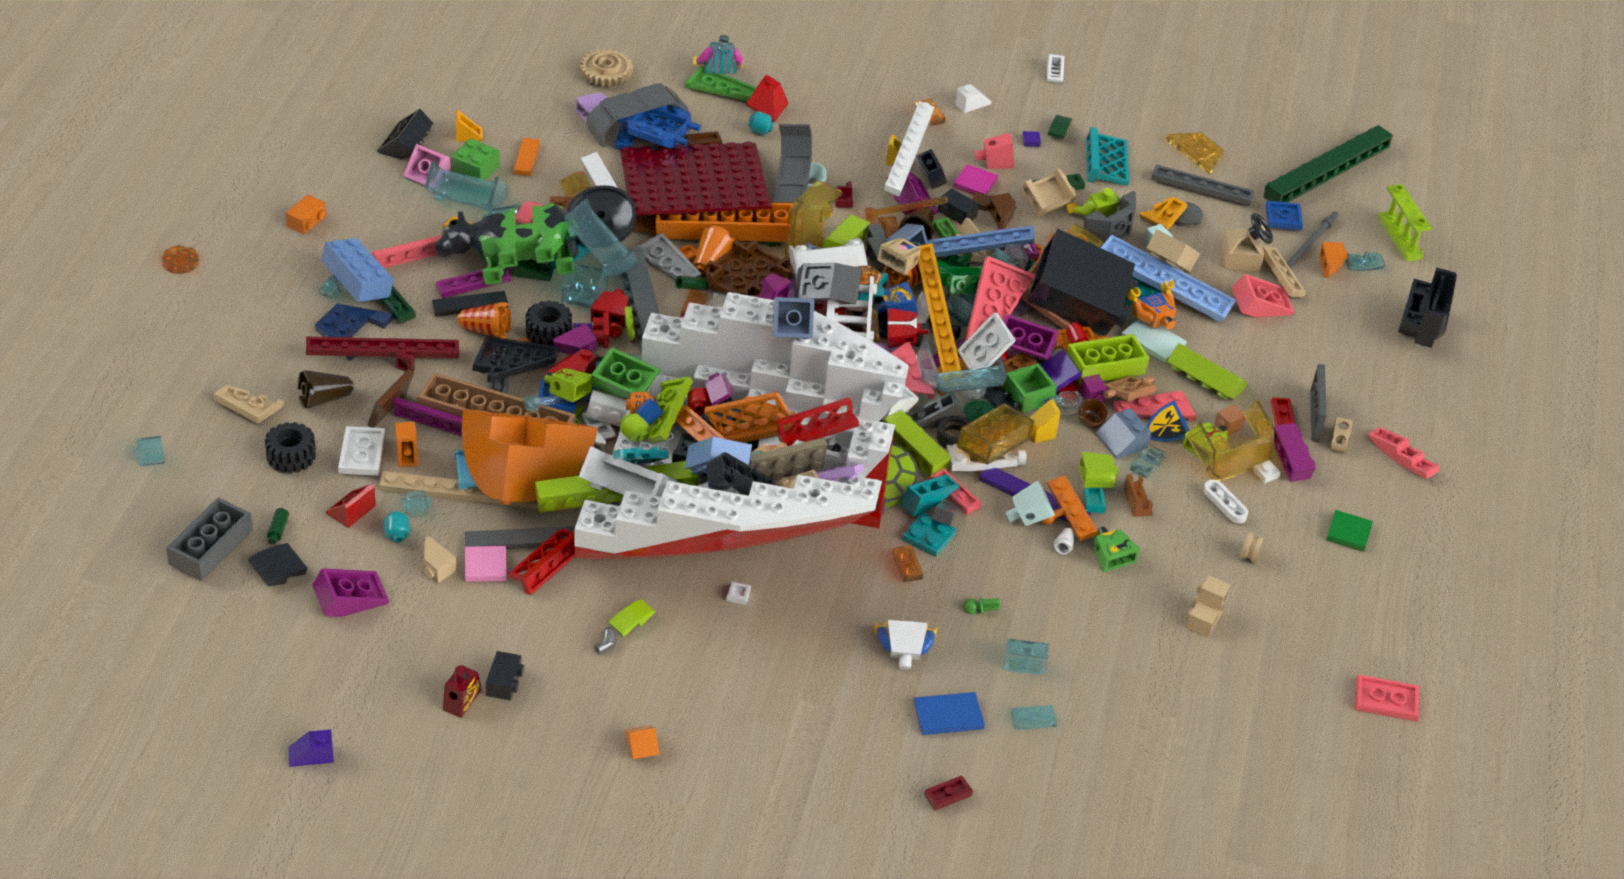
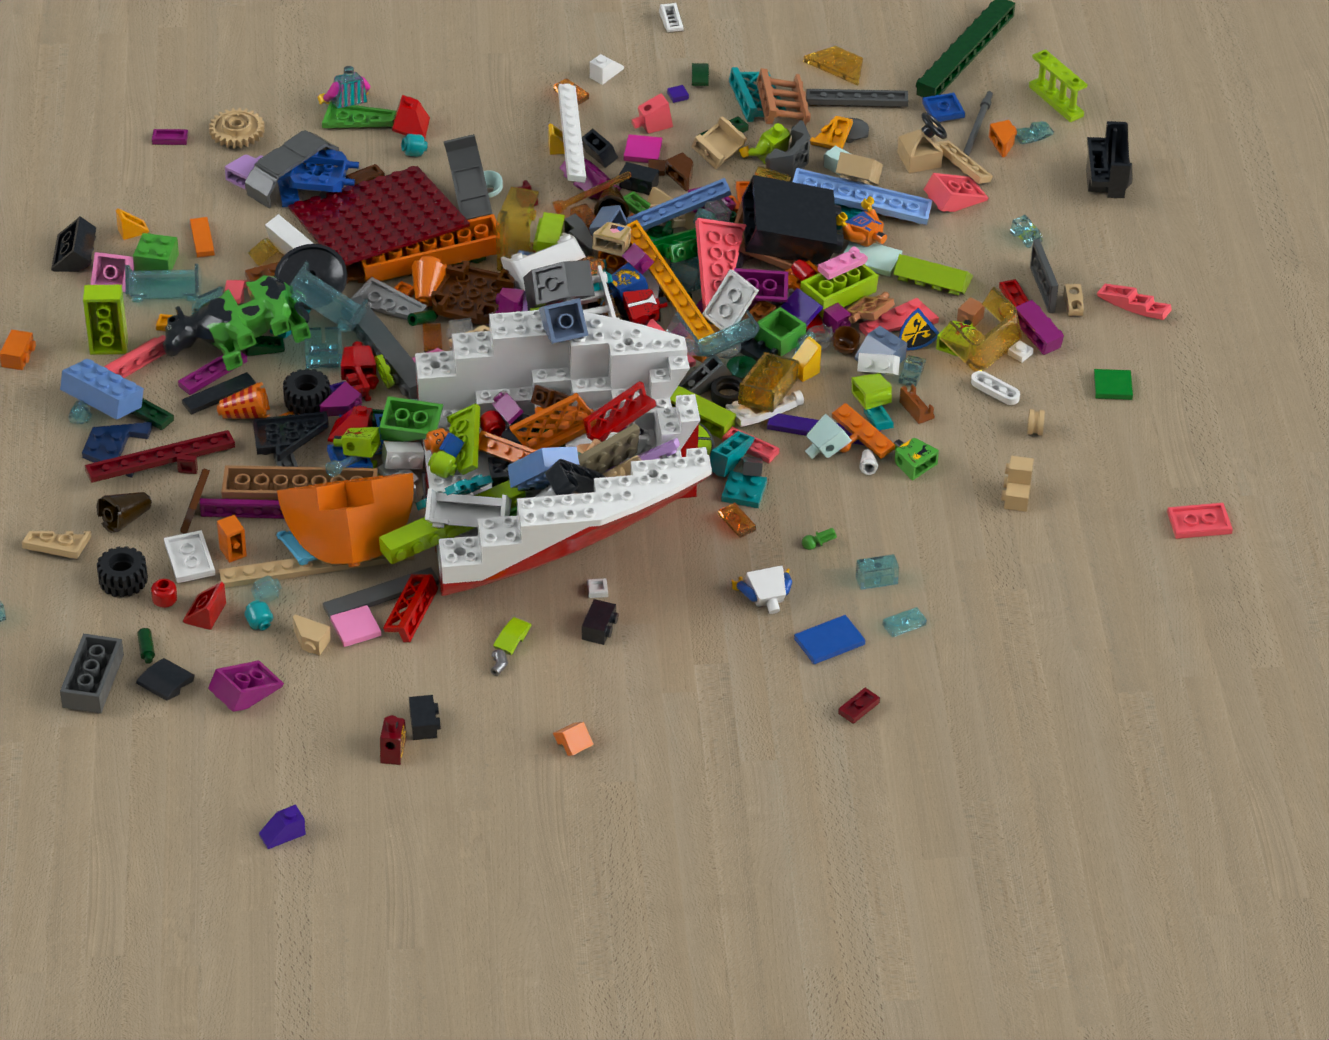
camera: 15 degrees left, 0 degrees up
none -> lime brick [83,285,128,355]
none -> red head [151,578,177,608]
none -> magenta tile [152,129,188,145]
none -> reddish brown slope [530,385,572,414]
none -> black brick [582,599,619,645]
none -> magenta brick [622,243,654,275]
none -> nougat fence [756,68,811,126]
none -> bright pink plate [817,246,868,280]
none -> white brick [857,353,900,375]
none -> clear light blue leg [1010,215,1043,248]

